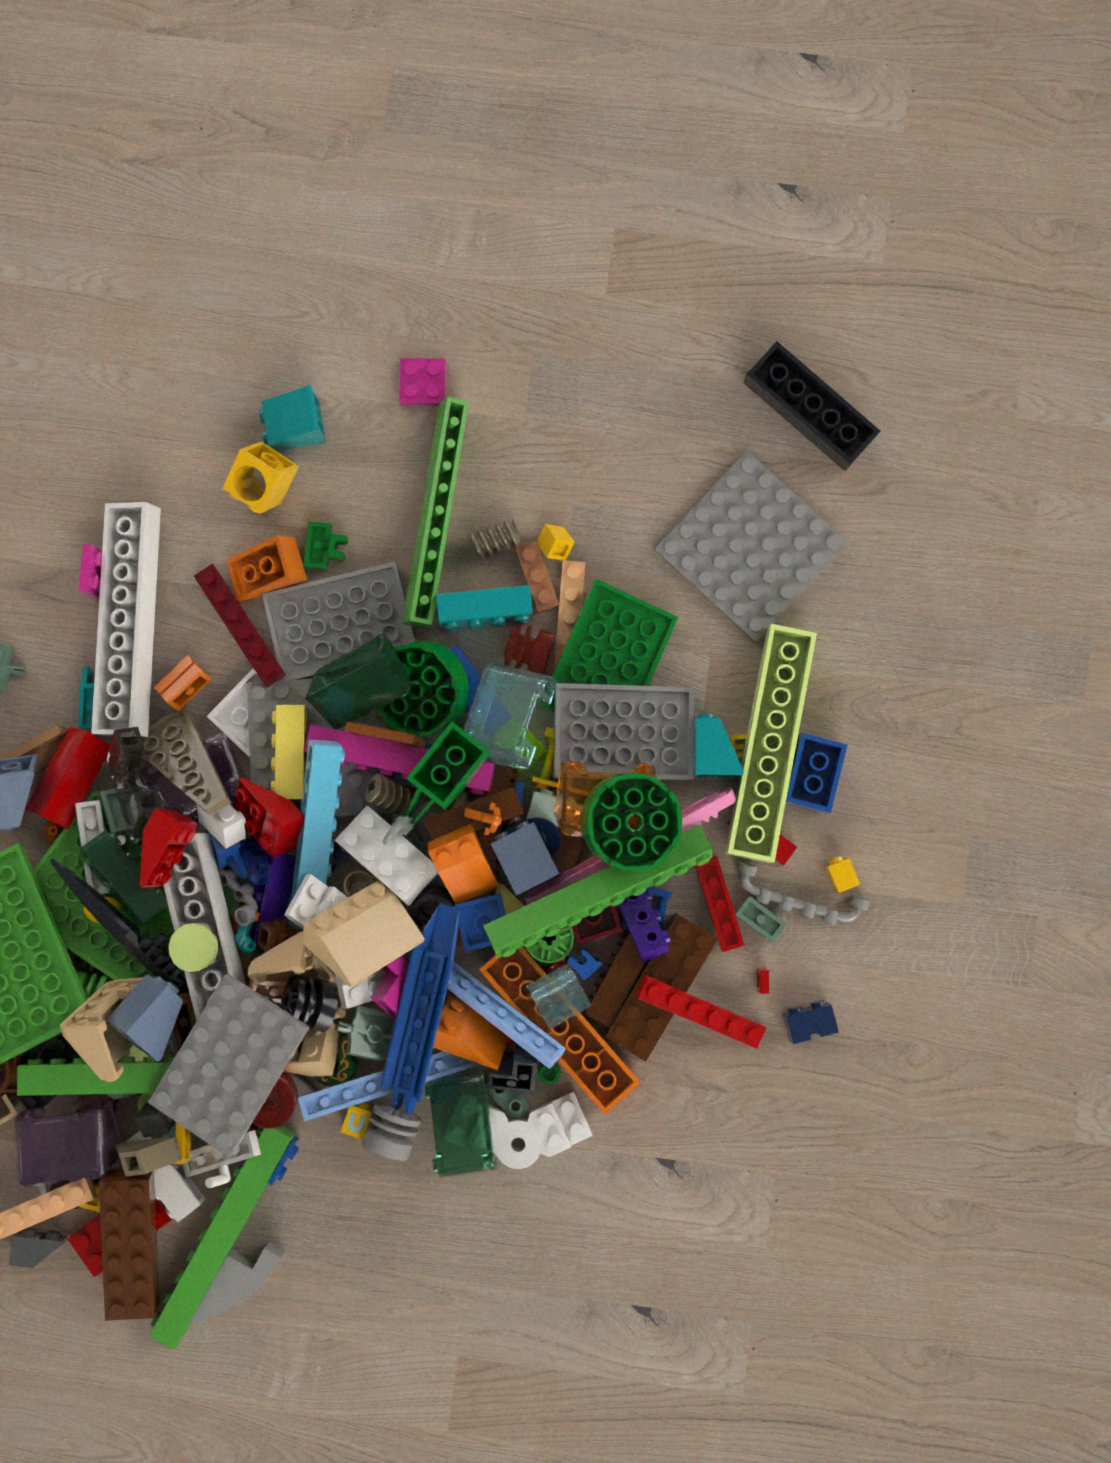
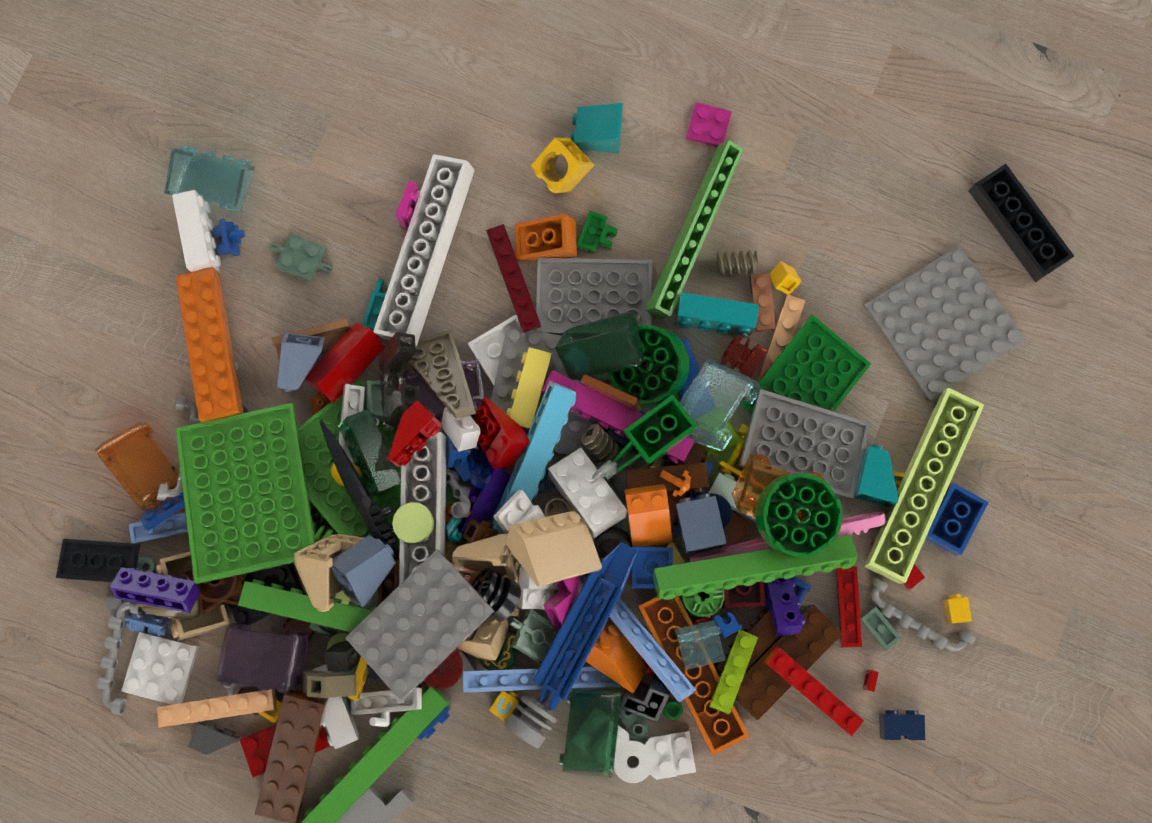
camera: 15 degrees right, 5 degrees down
orange brick [154,655,212,711] -> none
none -> lime plate [709,630,758,714]

